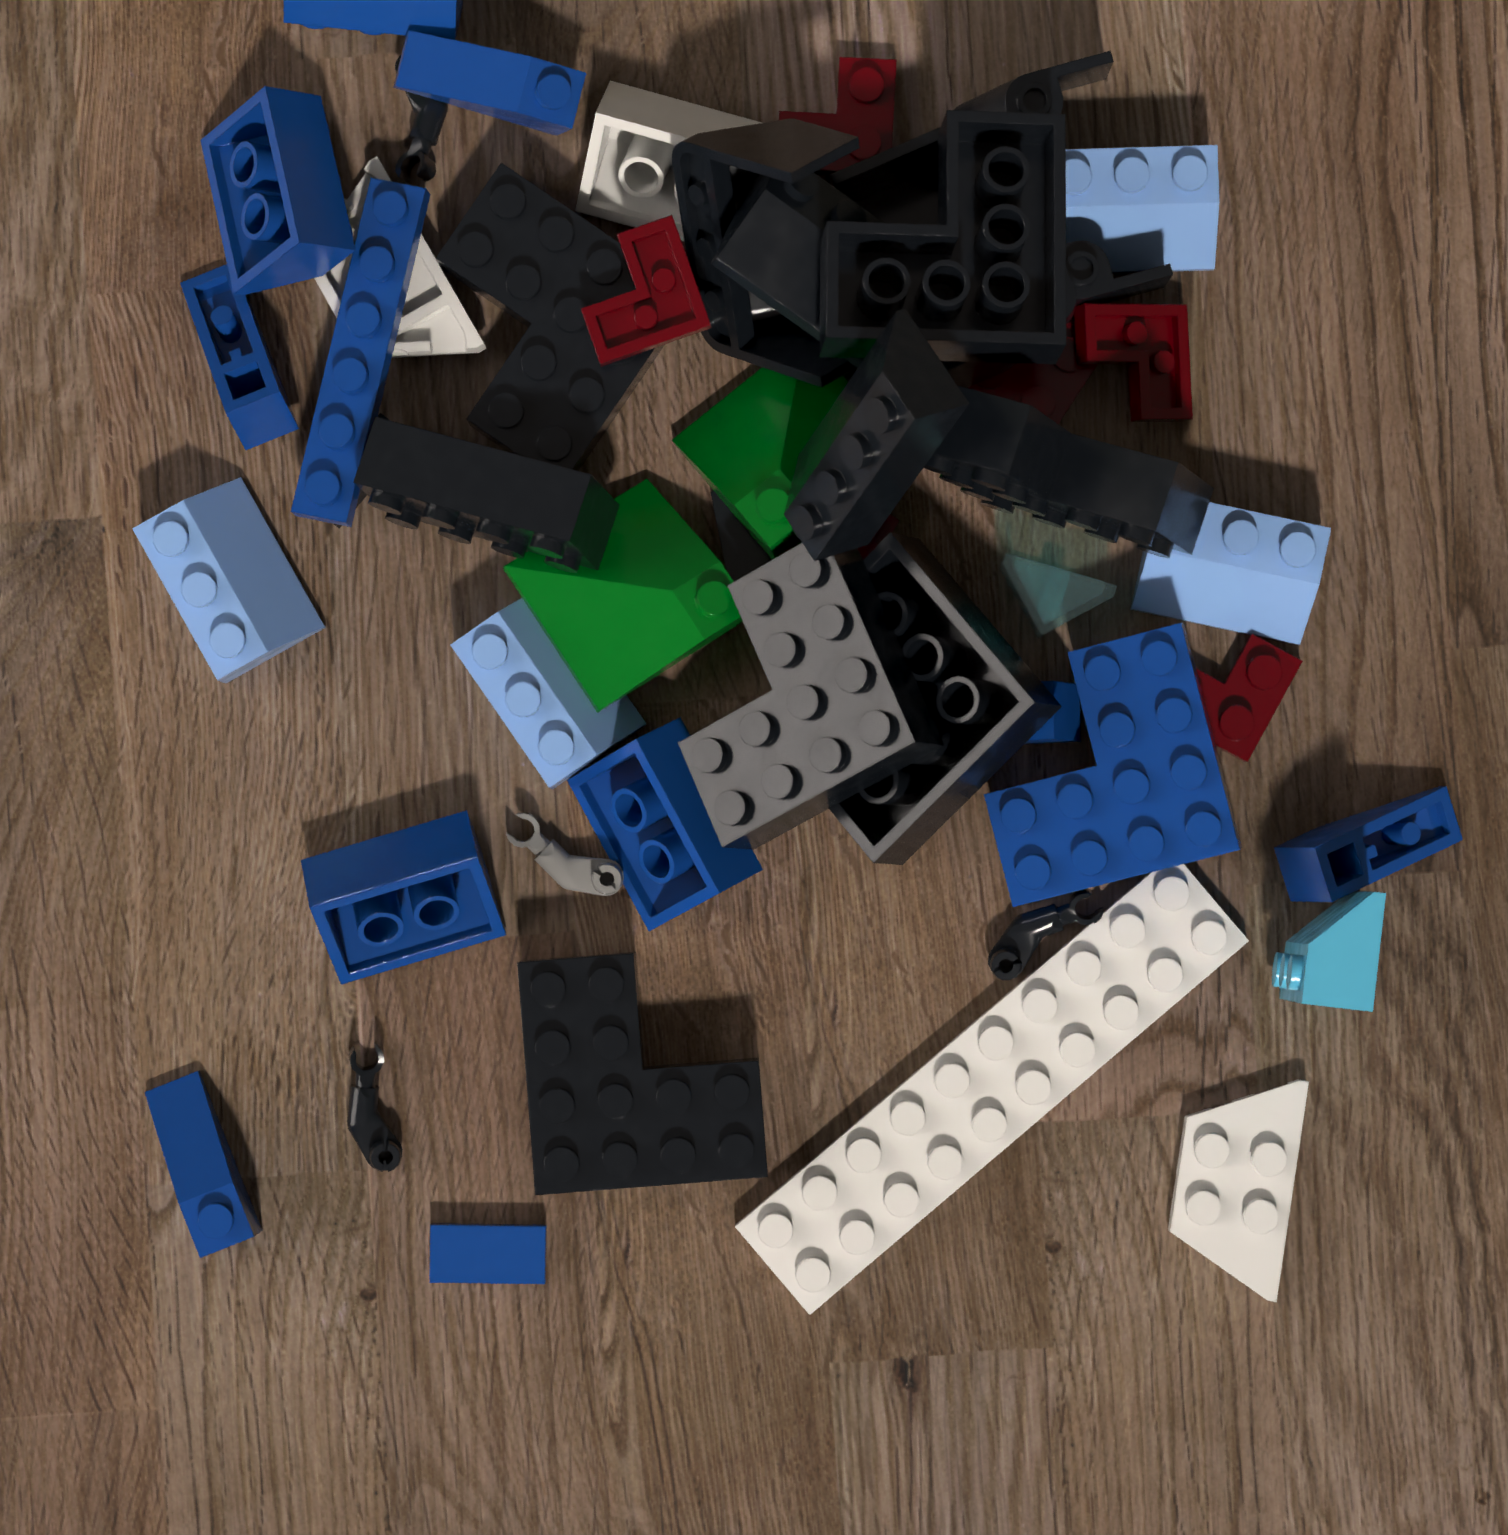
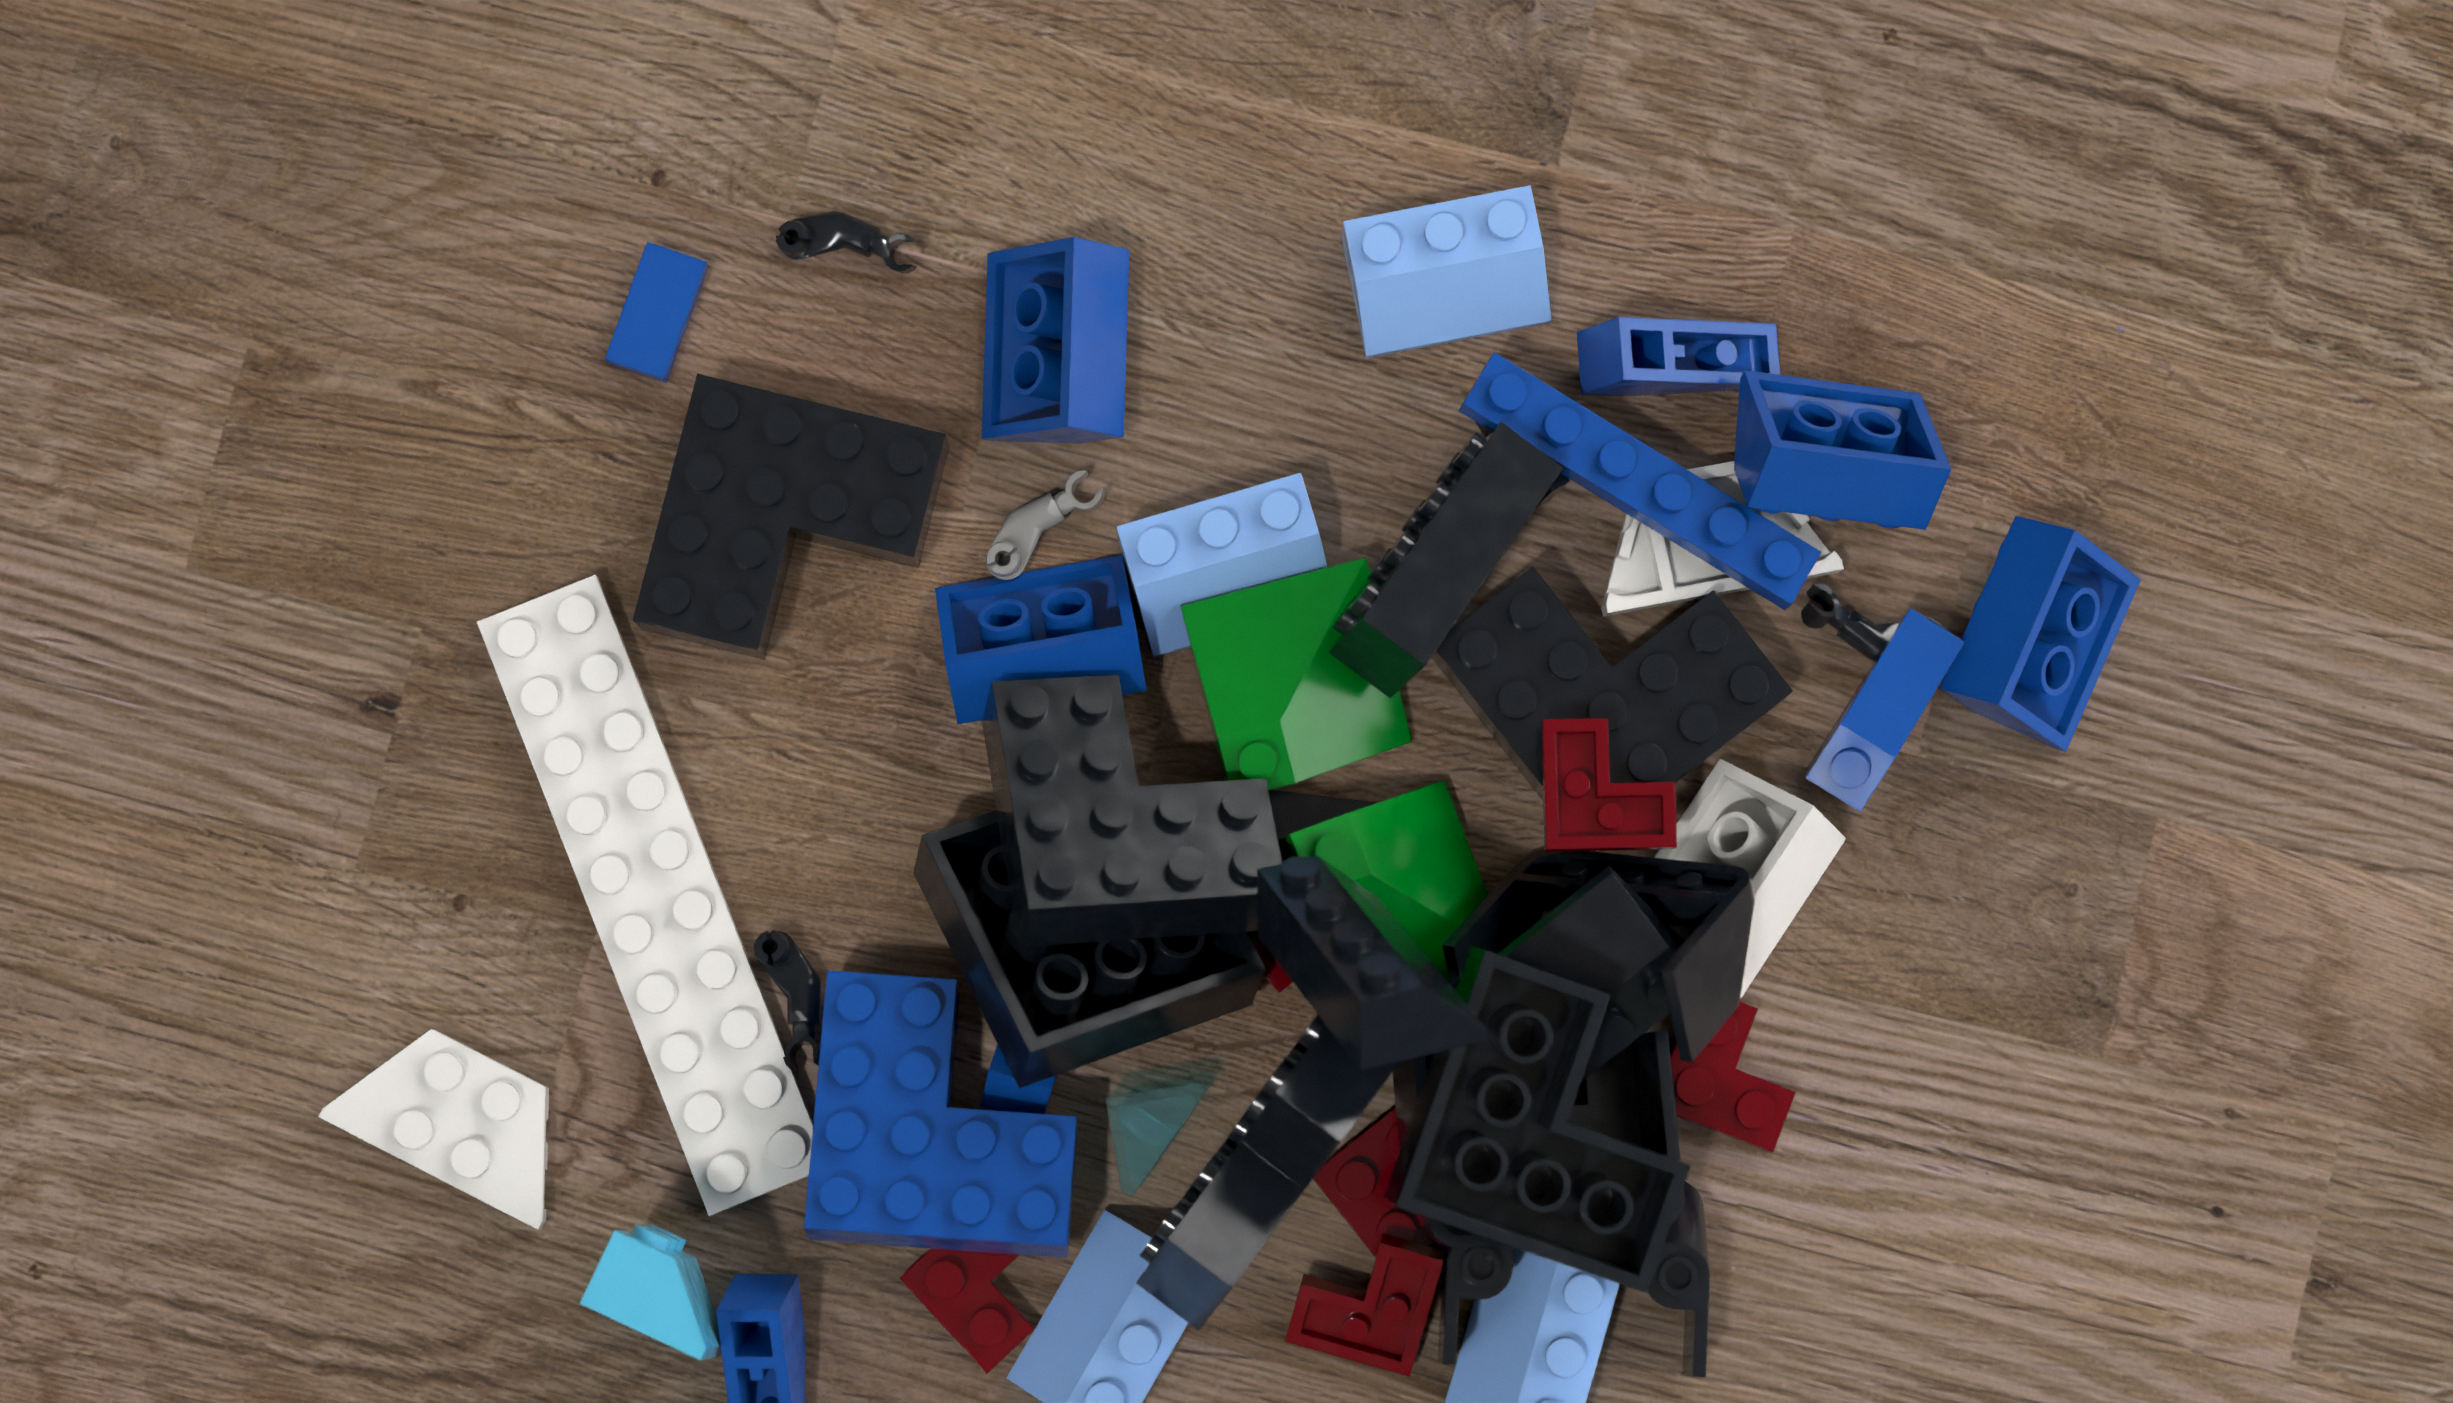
camera: 105 degrees right, 5 degrees down
blue slope [144,1070,263,1258] -> none

